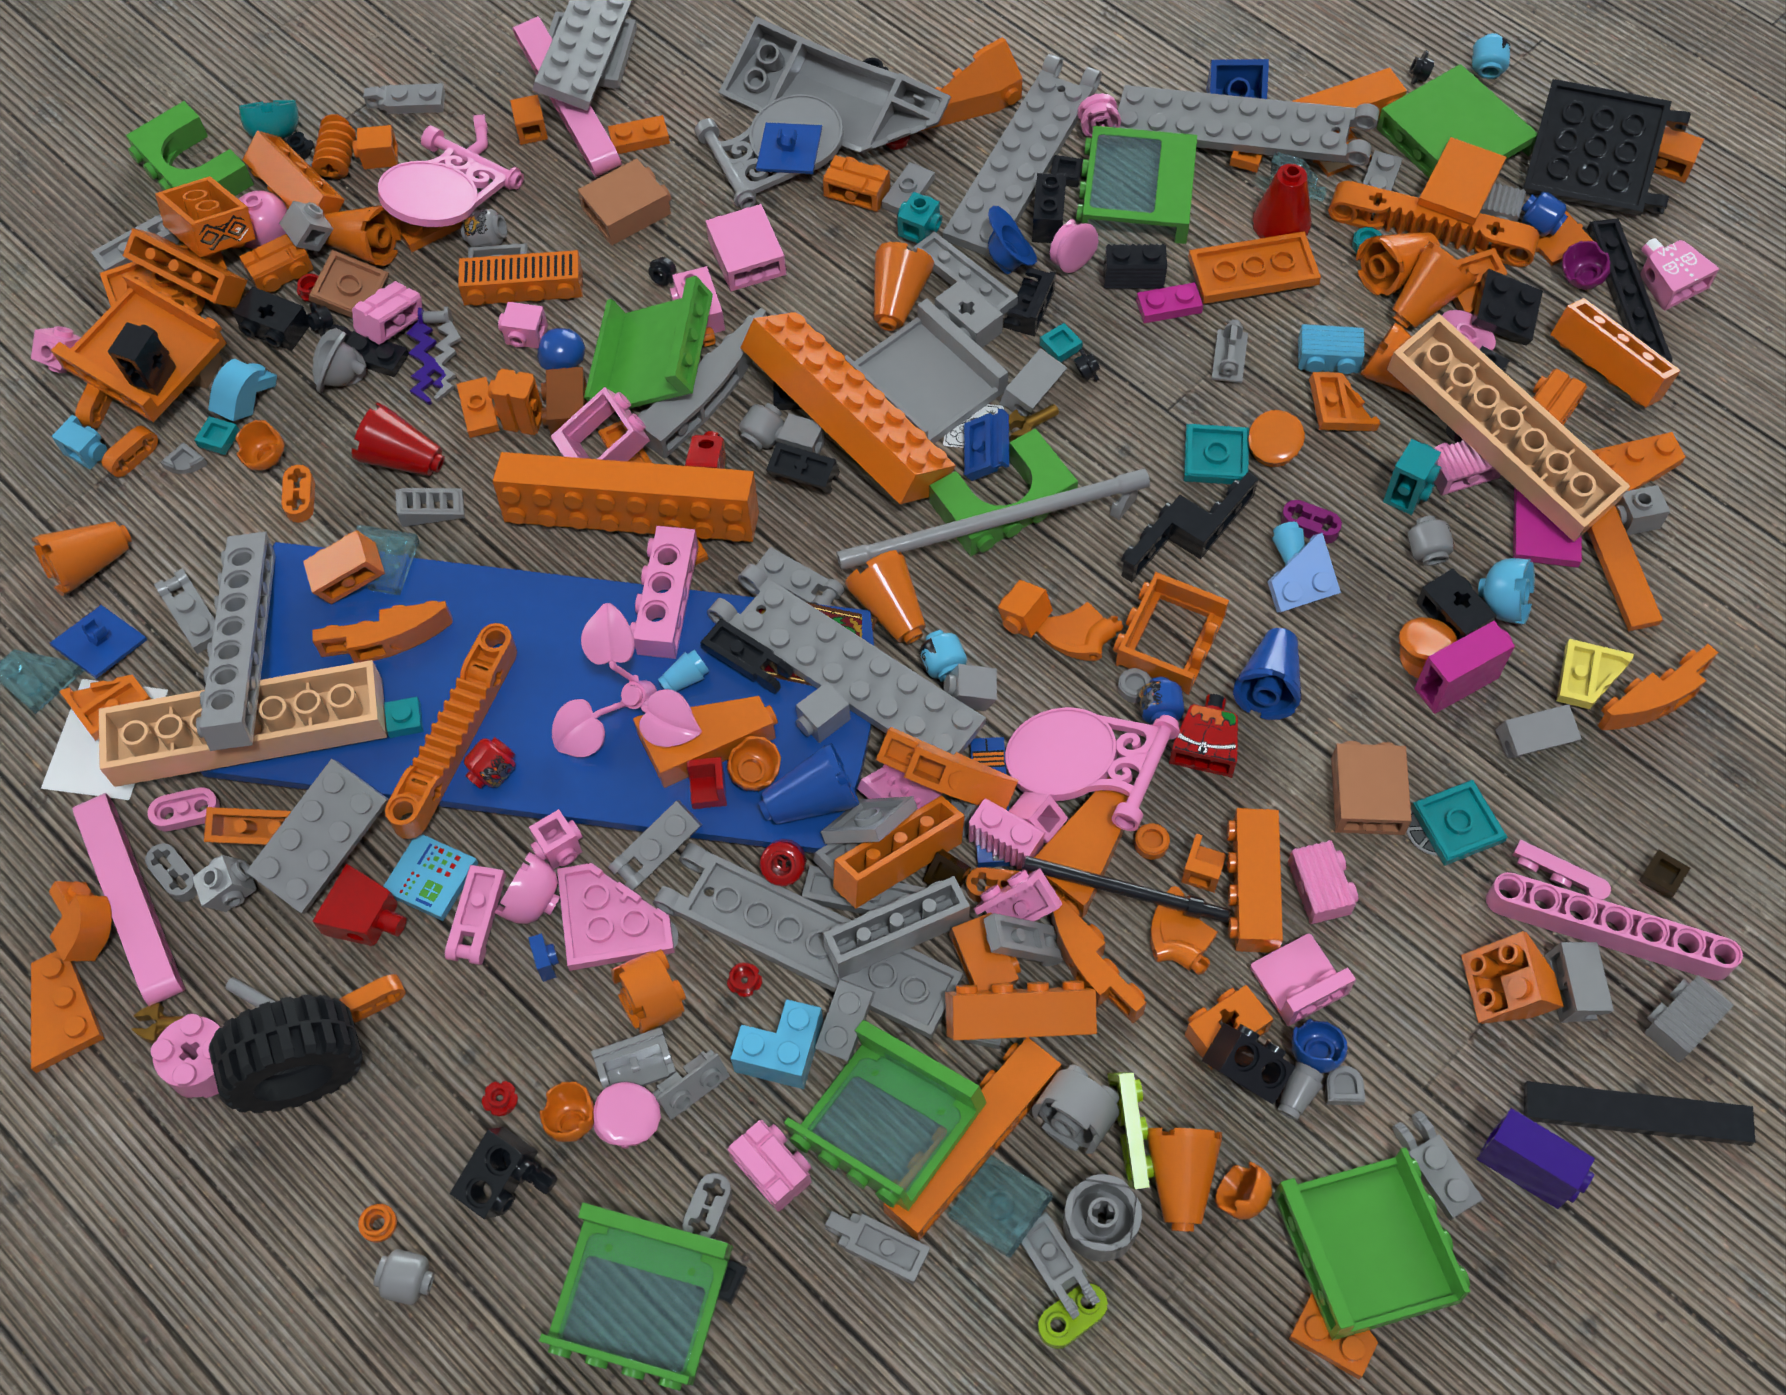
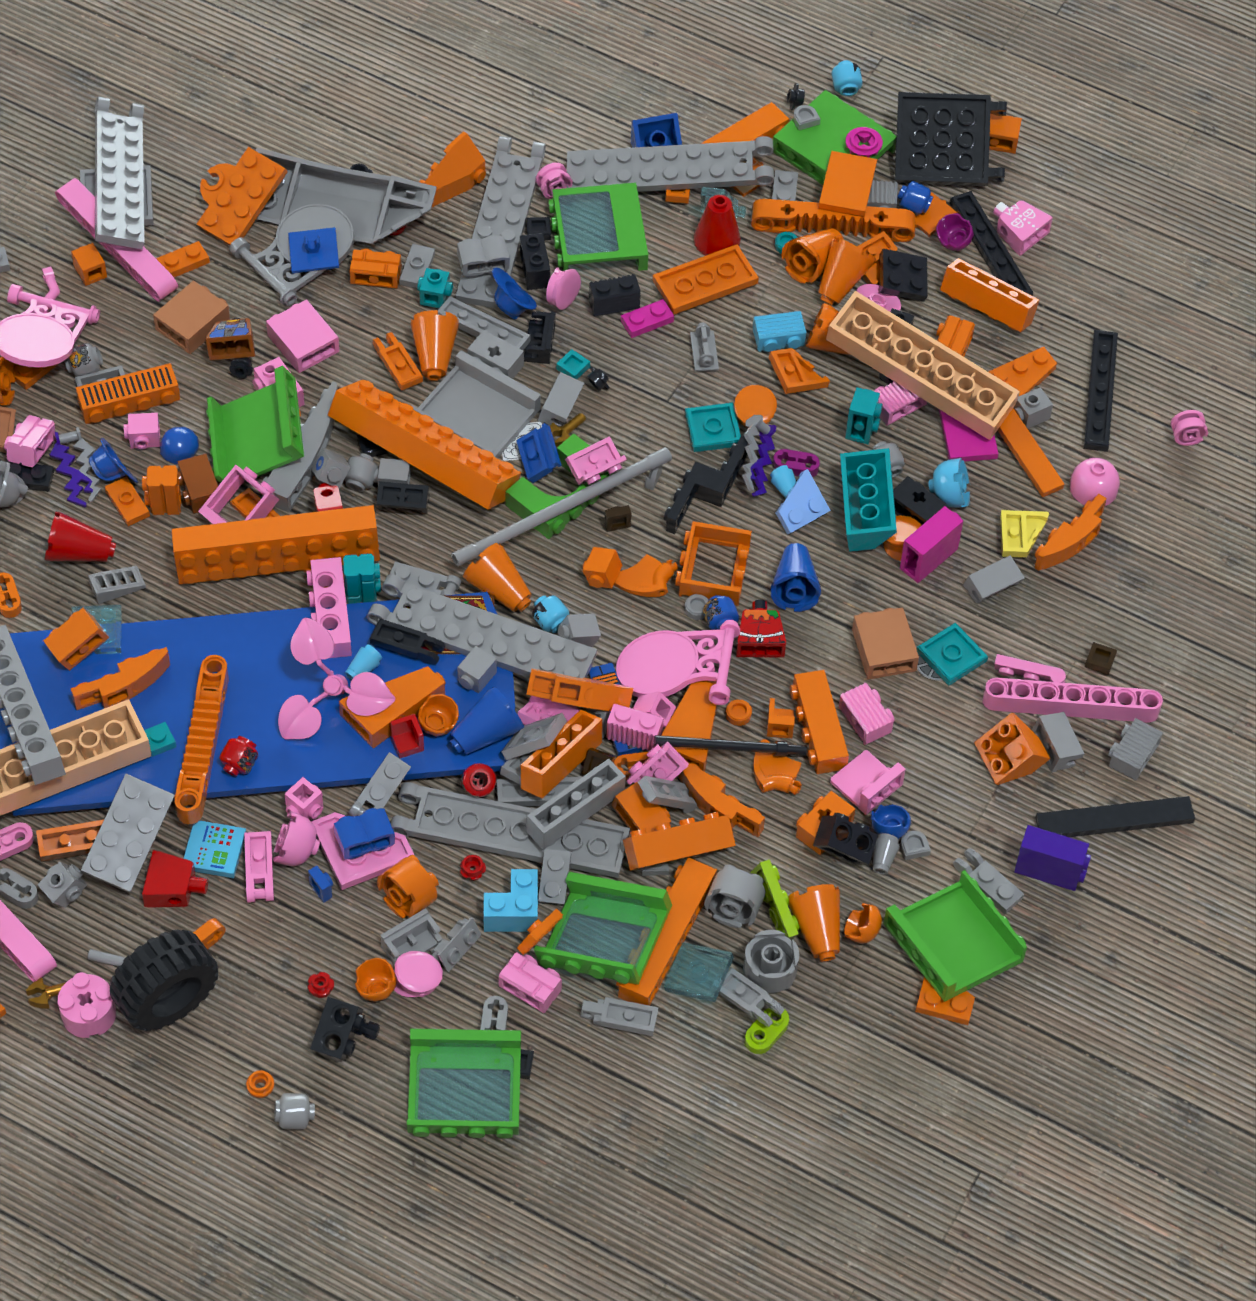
camera: 20 degrees left, 5 degrees down
none -> blue piece [89,437,139,483]
none -> orange plate [197,147,288,245]
none -> dark orange torso [205,318,256,360]
none -> light grey brick [312,448,351,489]
none -> blue brick [334,808,395,859]
none -> teal brick [343,554,381,604]
none -> orange hinge [372,332,423,391]
none -> light grey brick [457,235,510,277]
none -> orange plate [517,908,563,955]
none -> bright pink bracket [565,436,627,485]
none -> dark brown plate [604,505,632,532]
none -> piece [742,415,776,497]
none -> light grey tile [793,105,820,130]
none -> teal slope [840,448,897,552]
none -> dark pink gear [846,127,883,158]
none -> bright pink cylinder [1070,458,1120,506]
none -> black tile [1083,330,1118,452]

